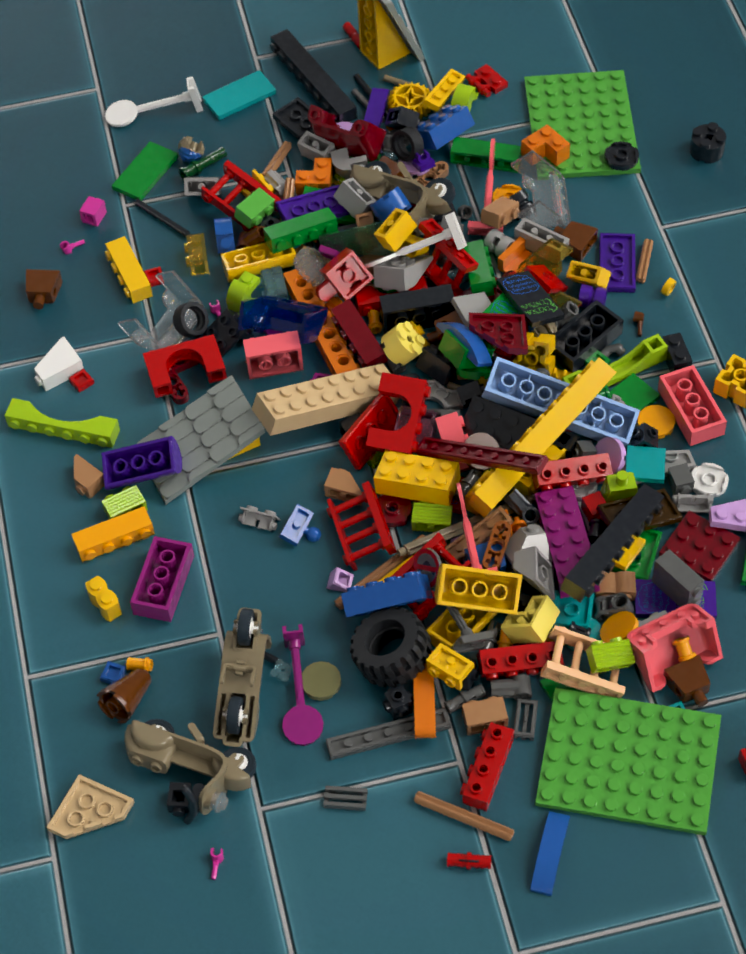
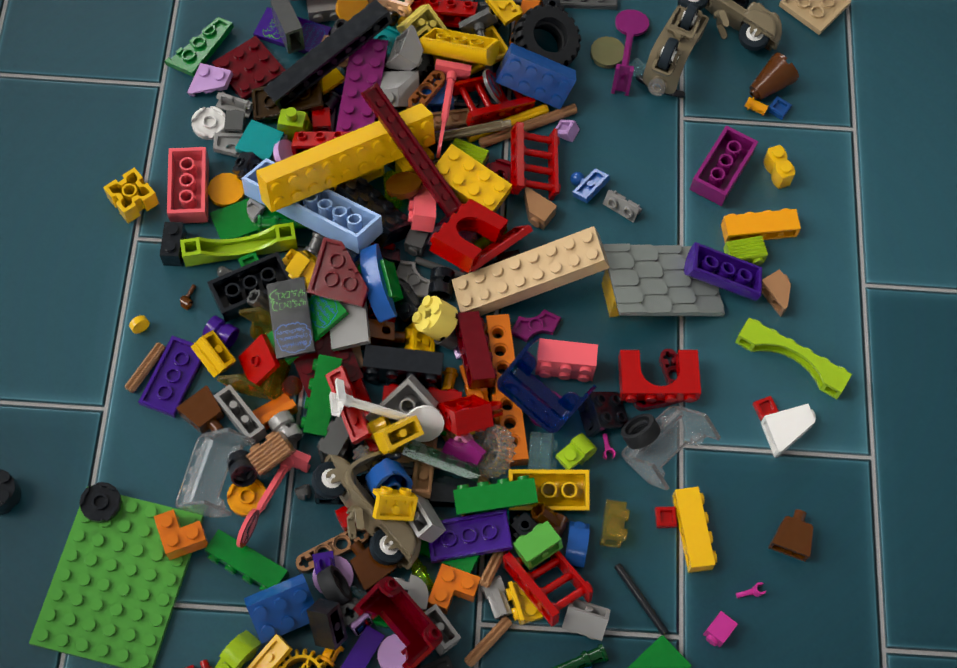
camera: 170 degrees left, 10 degrees up
none -> yellow bracket [372,486,418,521]

